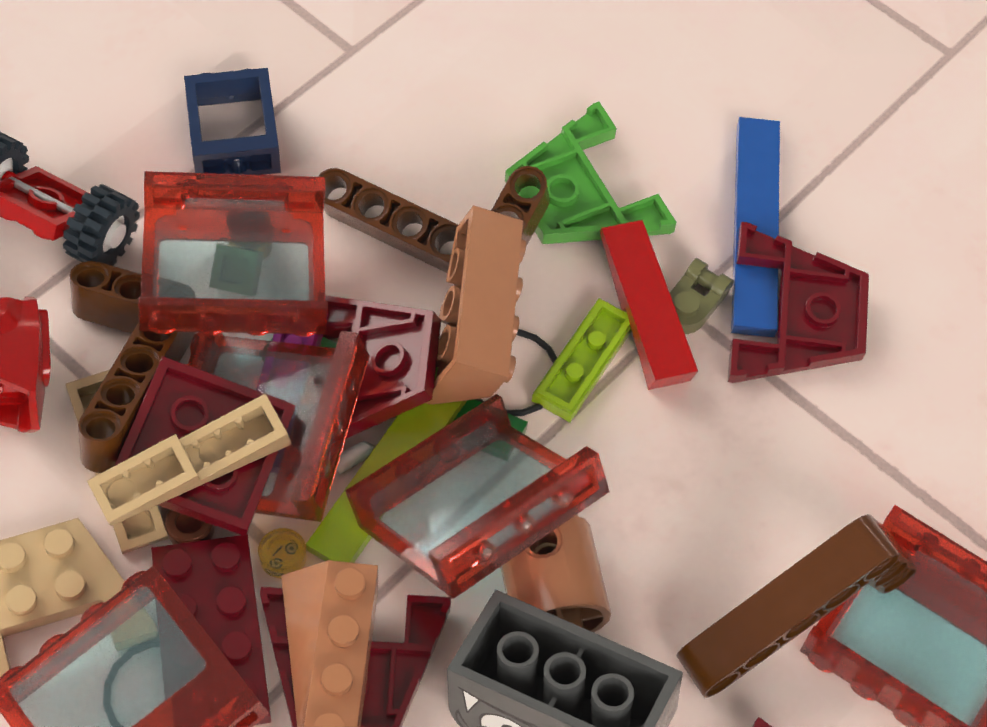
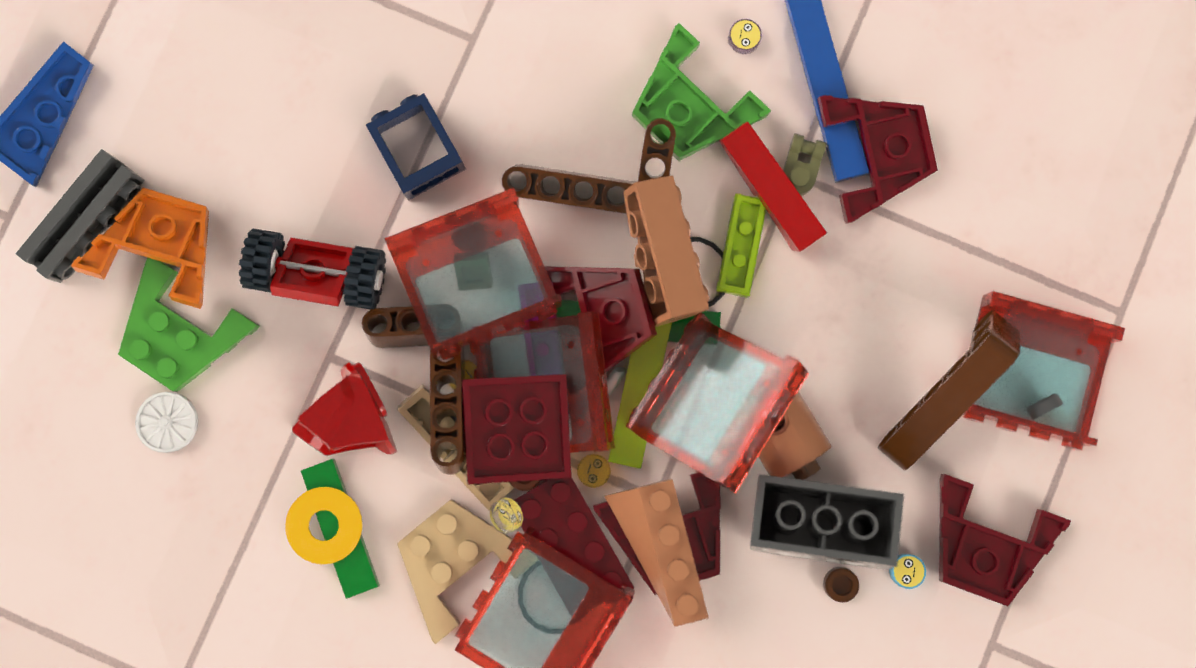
camera: 15 degrees left, 25 degrees up
tan slope [87,393,292,526] -> none
none -> clear tile [490,497,523,534]
none -> tile [728,19,762,54]
none -> dark grey tile [1027,393,1064,420]

